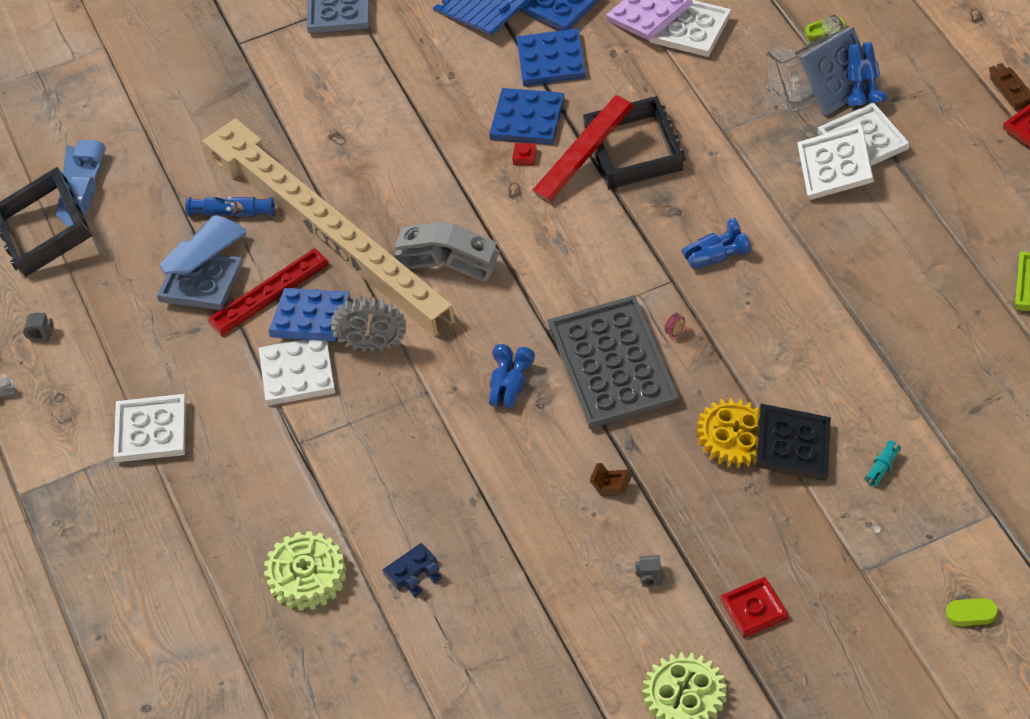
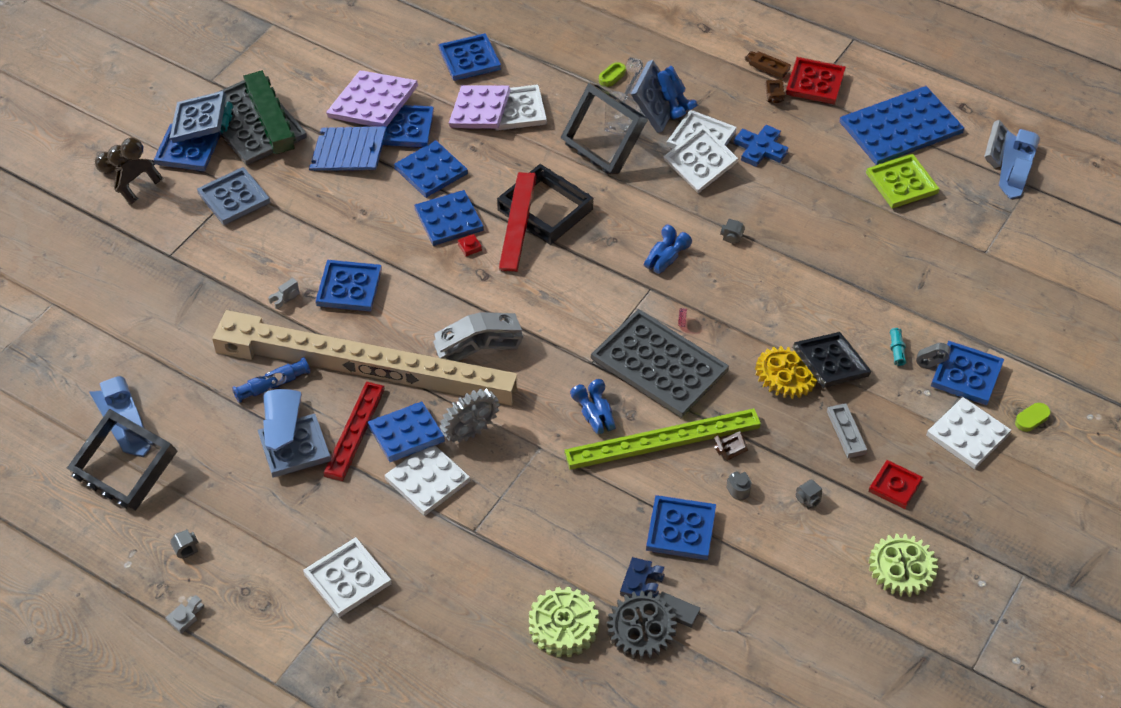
camera: 40 degrees left, 0 degrees up
none -> light grey plate [268,278,300,309]
none -> blue plate [315,260,382,311]
none -> black window [560,83,649,175]
none -> lime plate [564,408,761,470]
none -> dark grey gear [607,591,677,660]
none -> blue plate [646,495,716,560]
none -> dark grey tile [653,592,701,628]
none -> dark grey plate [720,219,745,243]
none -> dark grey plate [726,471,751,500]
none -> blue plate [734,125,789,167]
none -> reddish brown bracket [765,79,786,103]
none -> light grey plate [827,403,867,458]
none -> dark grey beam [916,343,951,368]
none -> white plate [926,397,1011,469]
none -> blue plate [931,341,1004,405]

